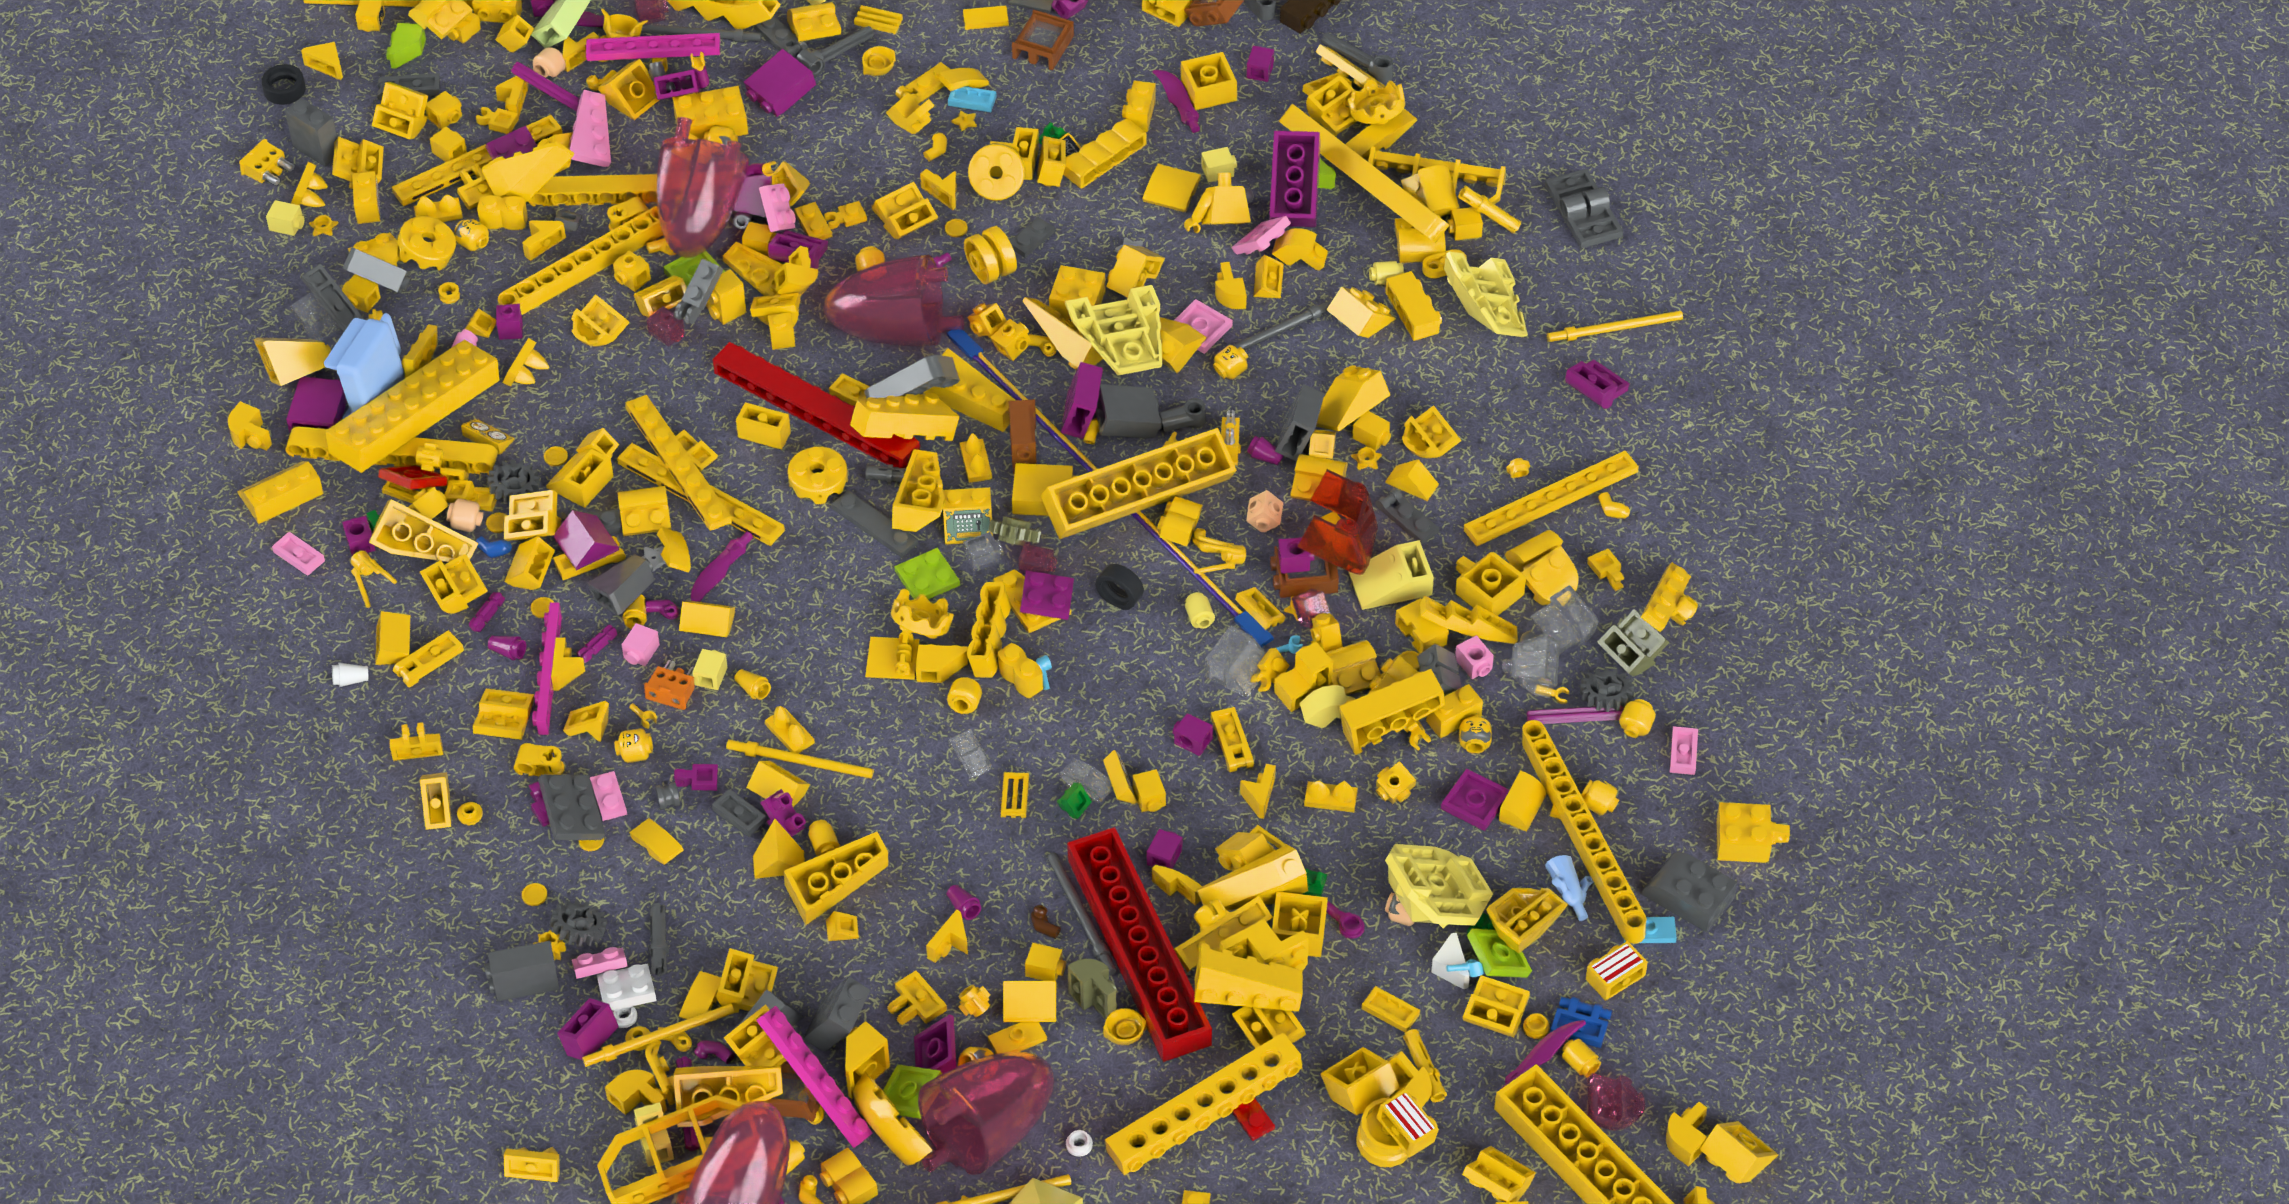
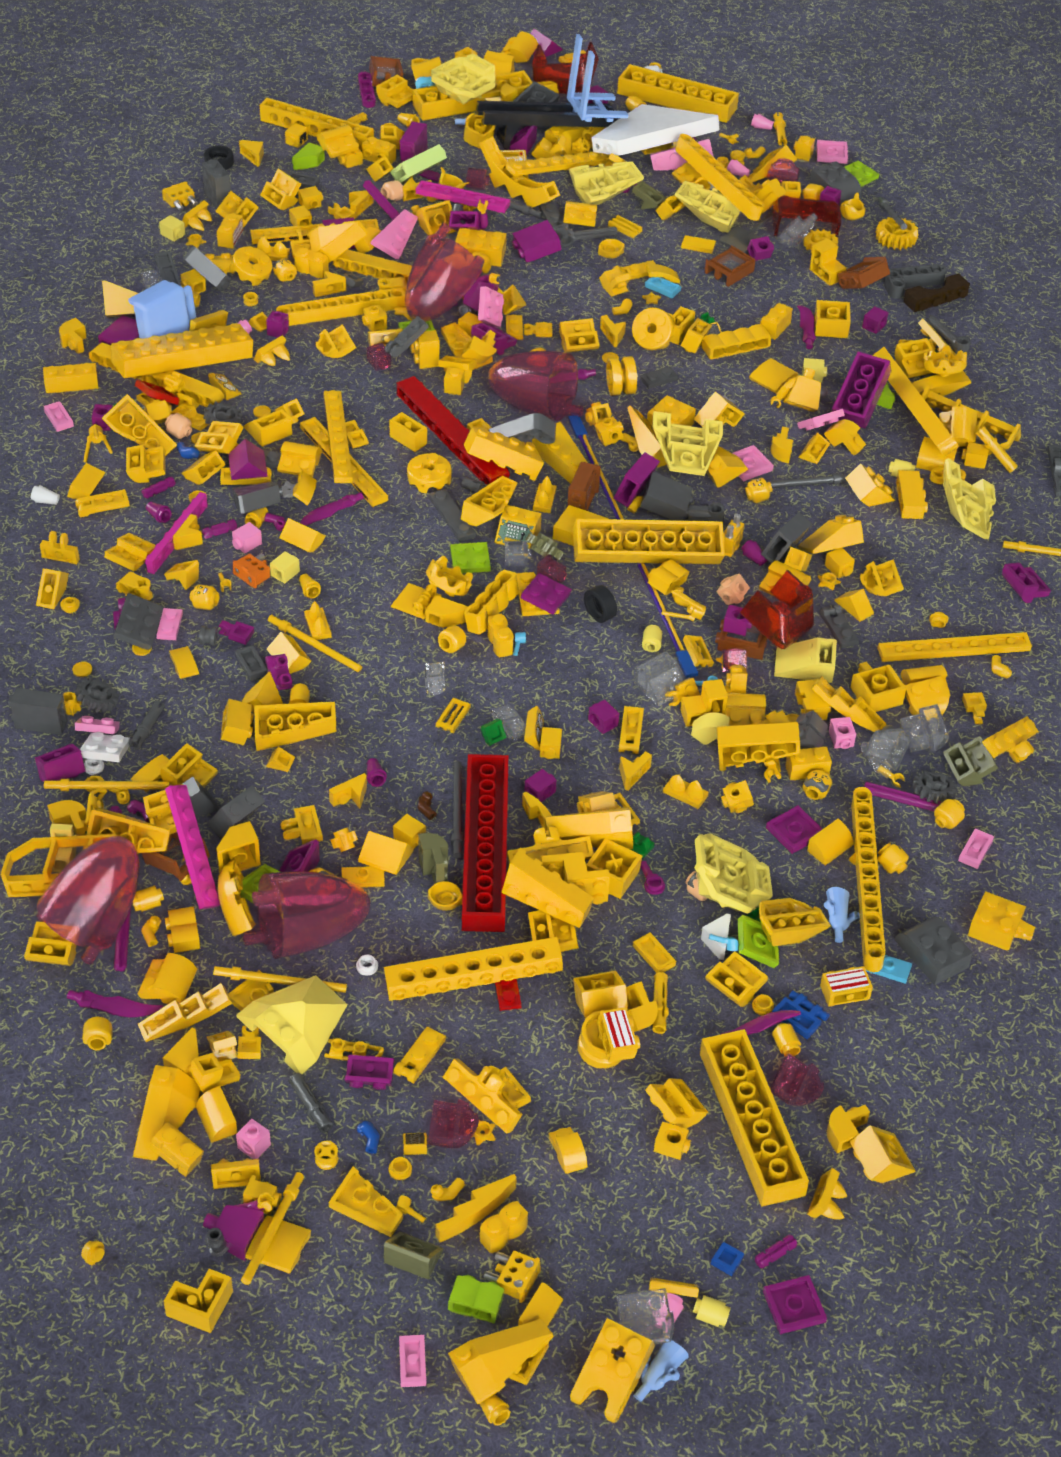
camera: 20 degrees right, 5 degrees down
none -> yellow brick [221,699,254,745]

